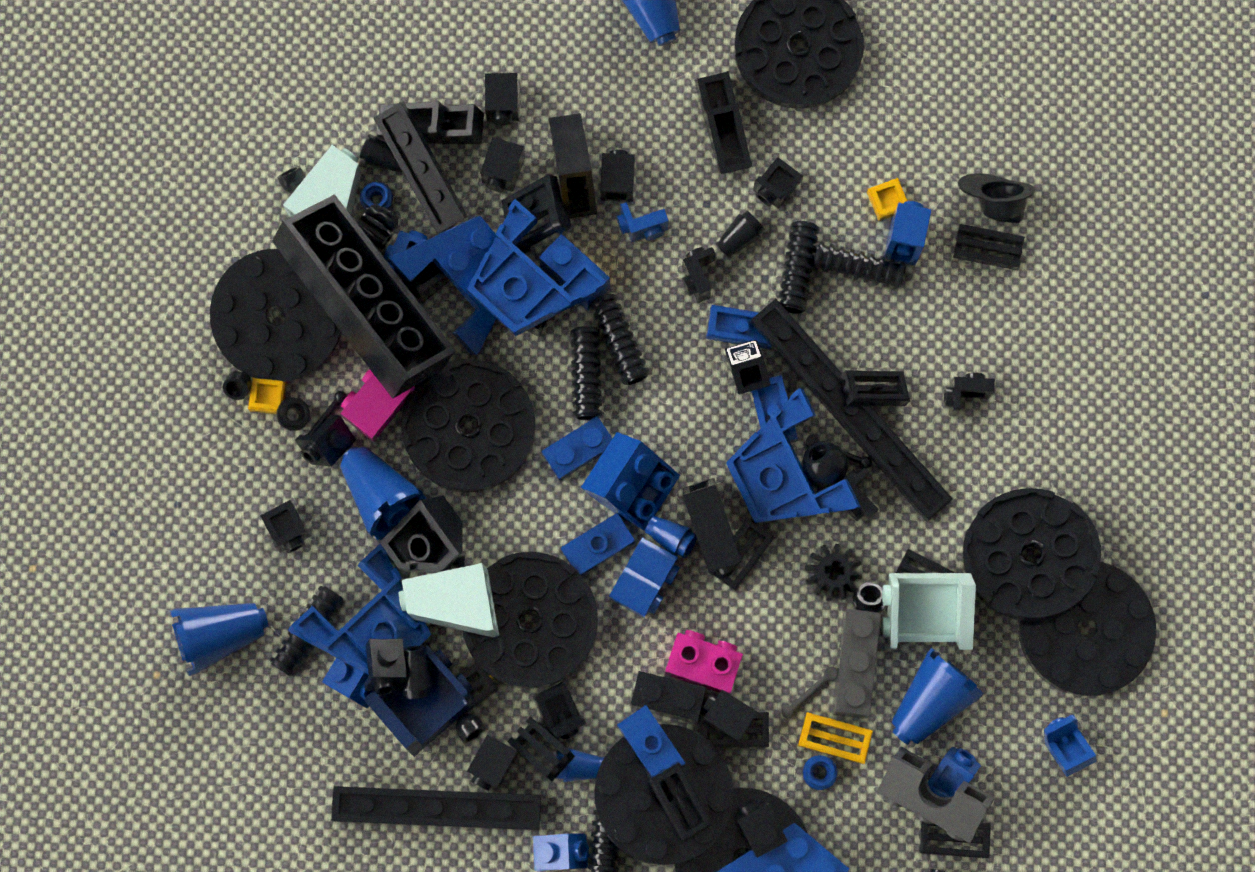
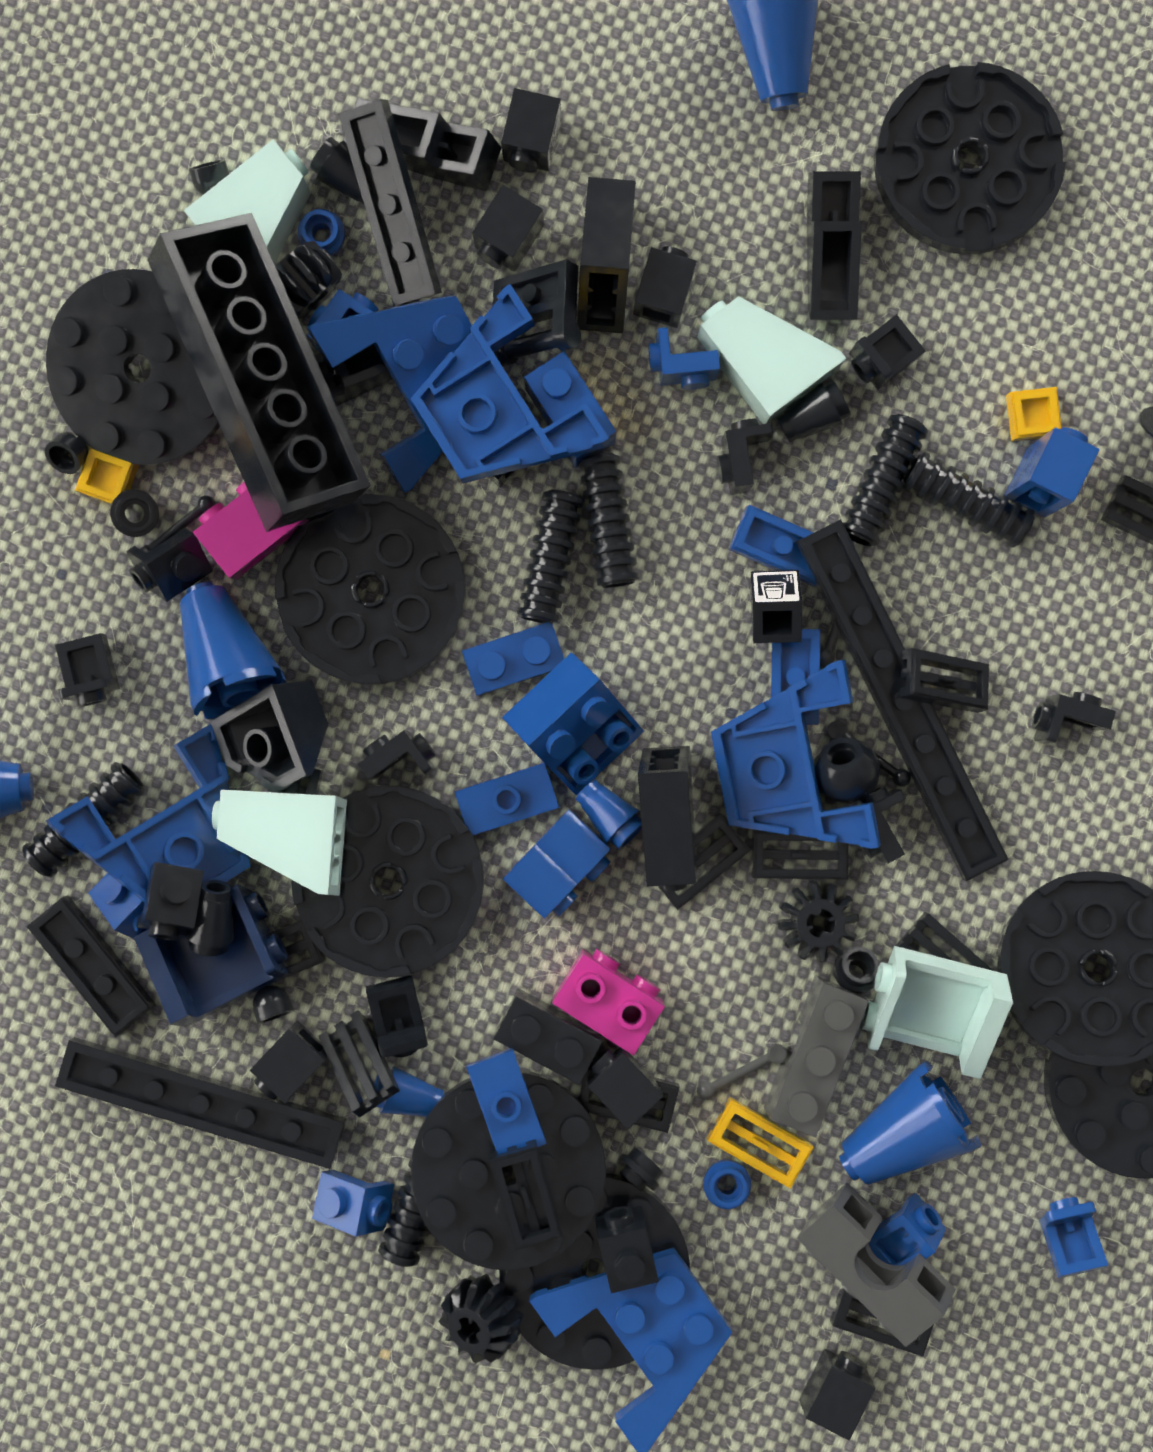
camera: 15 degrees right, 10 degrees up
none -> black tile [26,895,156,1037]
none -> black bracket [357,730,437,780]
none -> black plate [618,1147,663,1192]
none -> light aqua slope [697,296,846,424]
none -> black tile [752,830,849,880]

